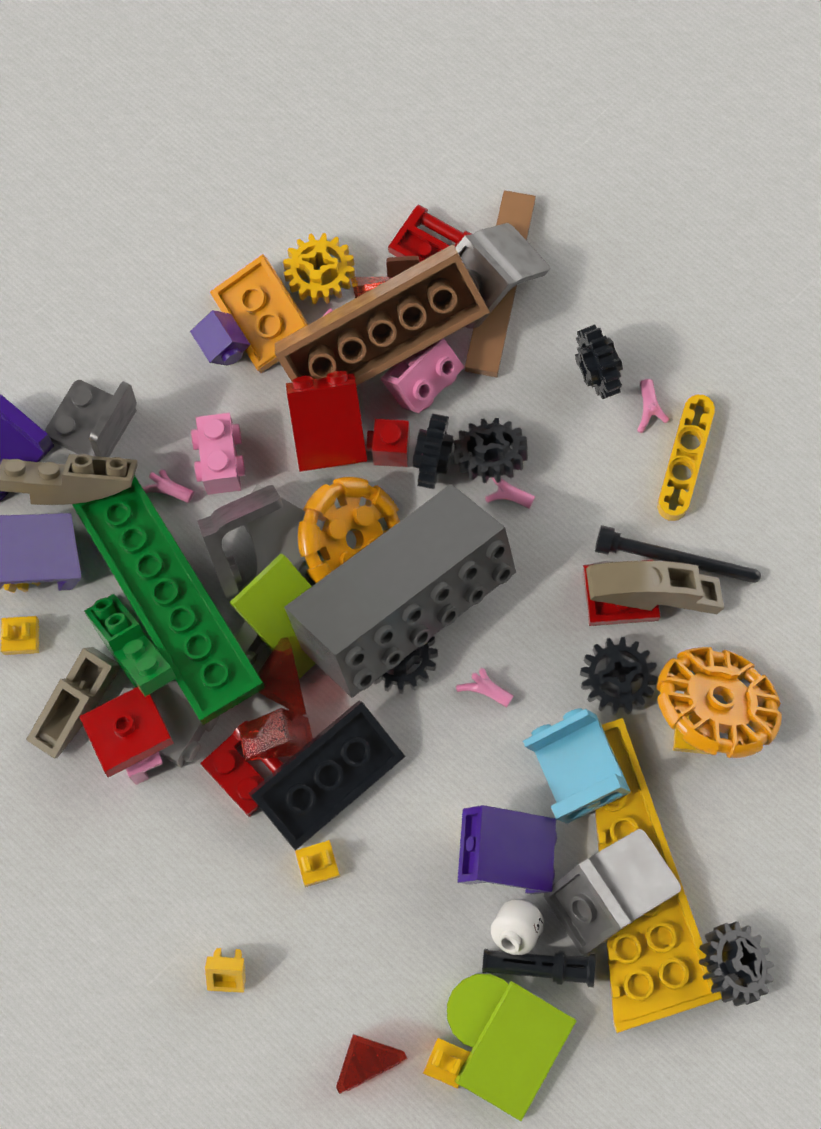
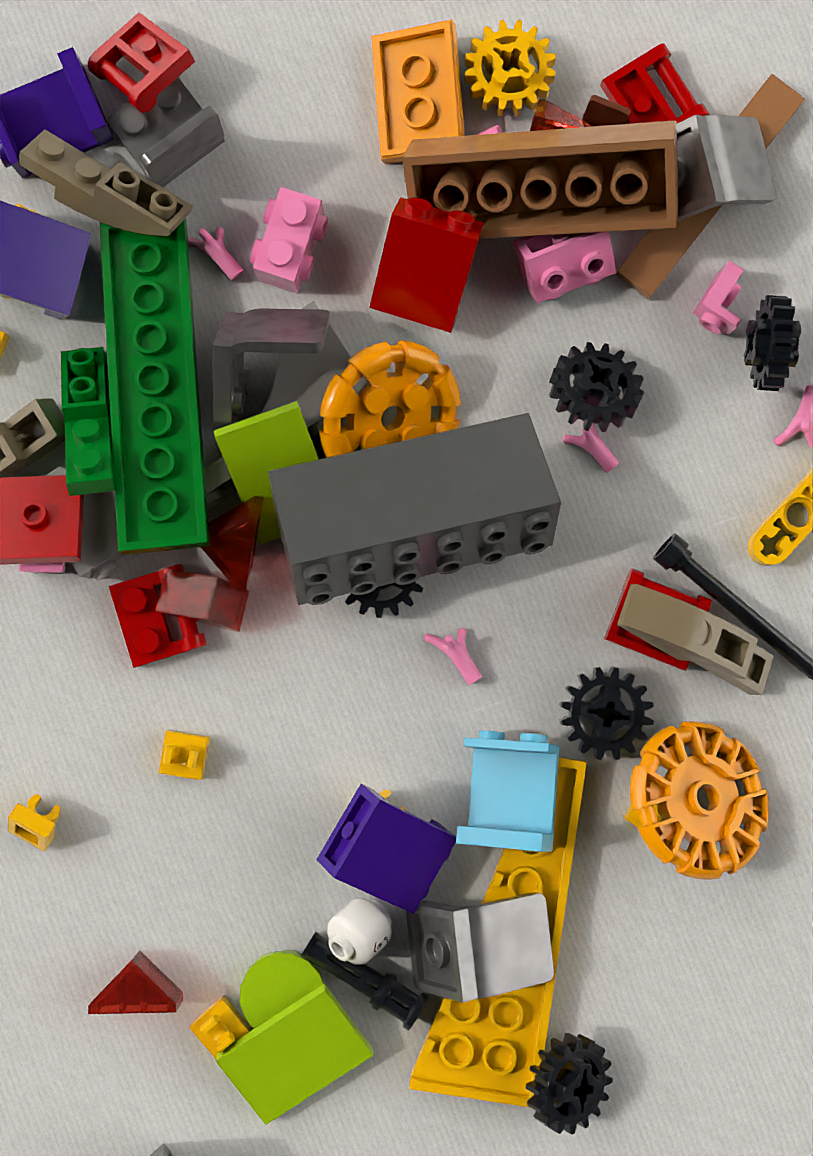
camera: 25 degrees right, 15 degrees up
brick [190,310,250,366] -> none
black plate [248,700,406,851] -> none
red brick [366,419,410,467] -> none
black gear [412,413,454,489] -> none
none -> red plate [87,12,195,113]
none -> bright pink bracket [692,260,744,335]

